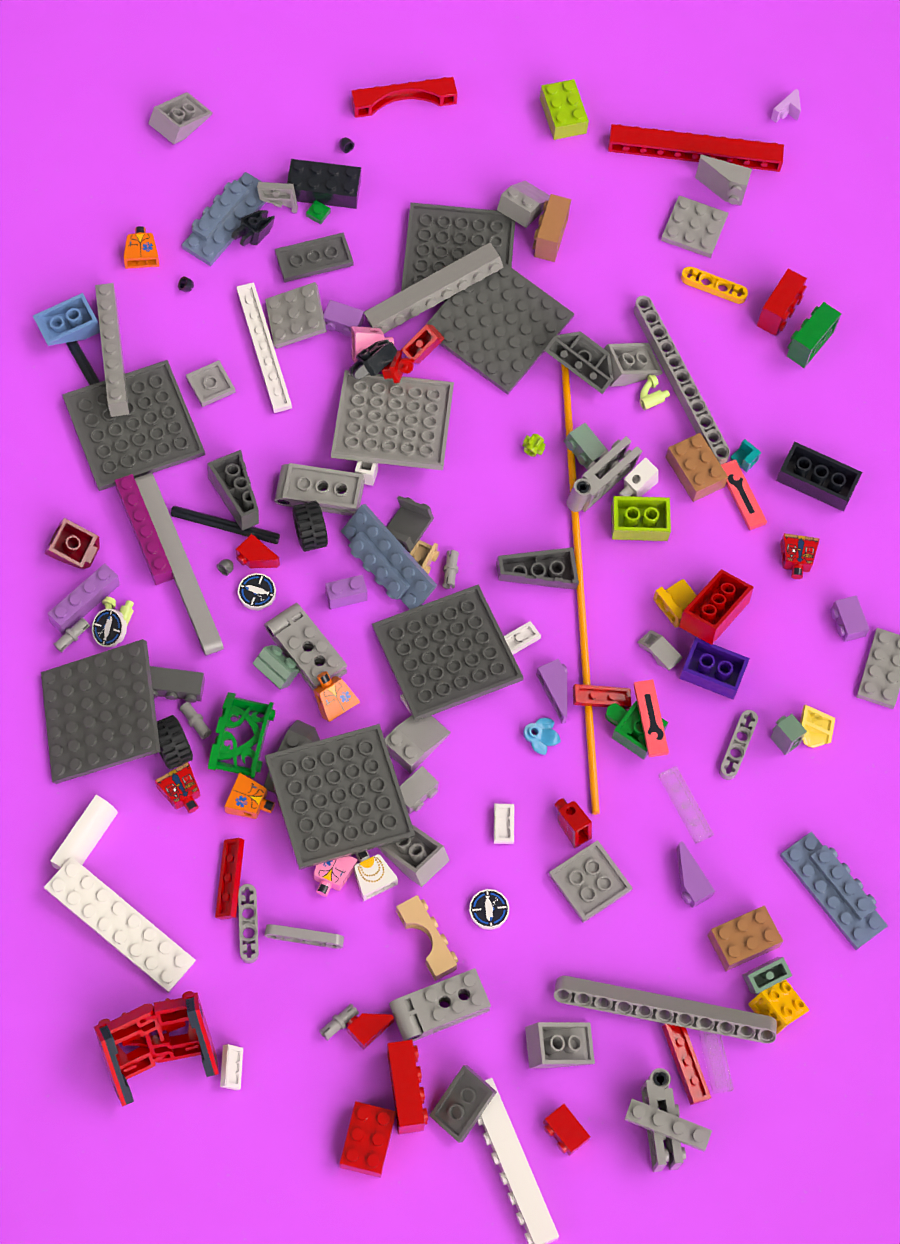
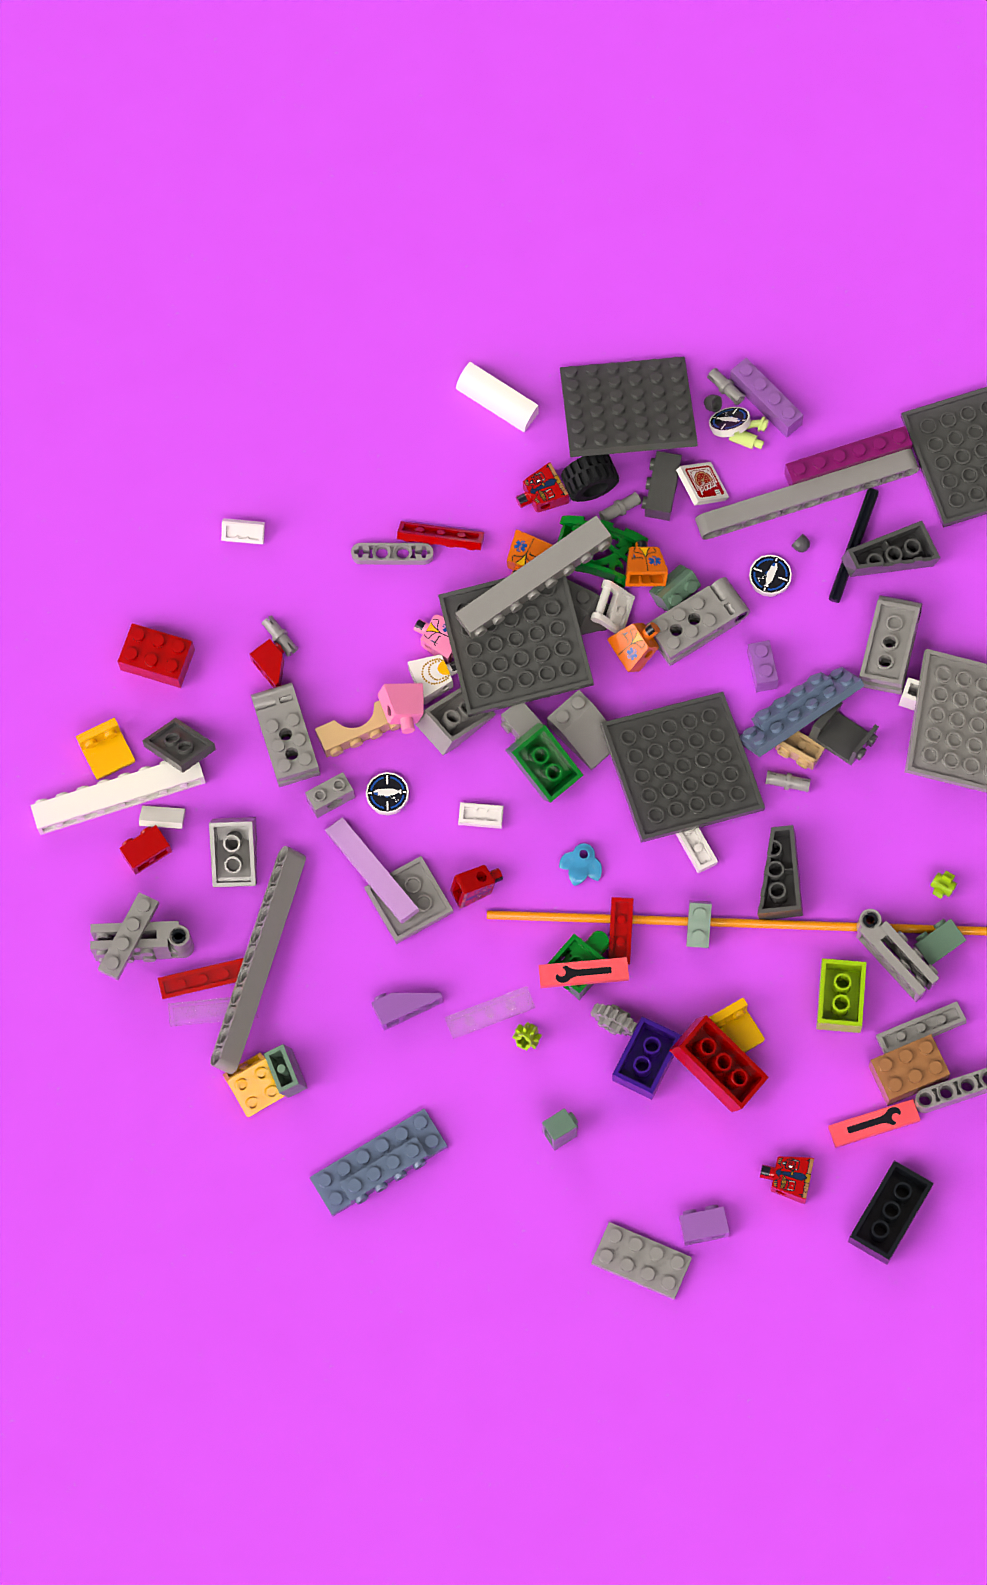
camera: 105 degrees right, 5 degrees up
dark red slope [44,518,100,569] -> none
white plate [44,857,196,993] -> none
red container [94,991,219,1107] -> none
red slope [236,534,280,569] -> none
light grey beam [264,924,344,949] -> none
black tyre [292,500,328,552] -> none
red brick [387,1040,428,1134] -> none
medium lavender slope [536,659,568,724] -> none
white torso [619,457,659,497] -> none
light grey slope [638,630,682,670] -> none
medium nougat brick [707,905,783,971] -> none
light grey beam [719,710,758,780] -> none
teal panel [730,439,761,473] -> none
light yellow slope [800,705,835,748] -> none
none -> yellow bracket [76,717,135,780]
none -> white tile [139,806,185,829]
none -> light grey brick [305,772,355,818]
none -> lavender tile [325,817,419,924]
none -> bright pink torso [378,683,424,734]
none -> light grey brick [455,516,612,639]
none -> green brick [505,723,583,803]
none -> lime gear [512,1022,542,1051]
none -> light grey gear [590,1003,637,1036]
none -> white plate [591,580,635,634]
none -> orange torso [625,541,668,587]
none -> tile [676,462,729,506]
none -> brick [686,900,712,948]
none -> dark grey hinge [704,395,722,412]
none -> light grey plate [876,1001,966,1054]

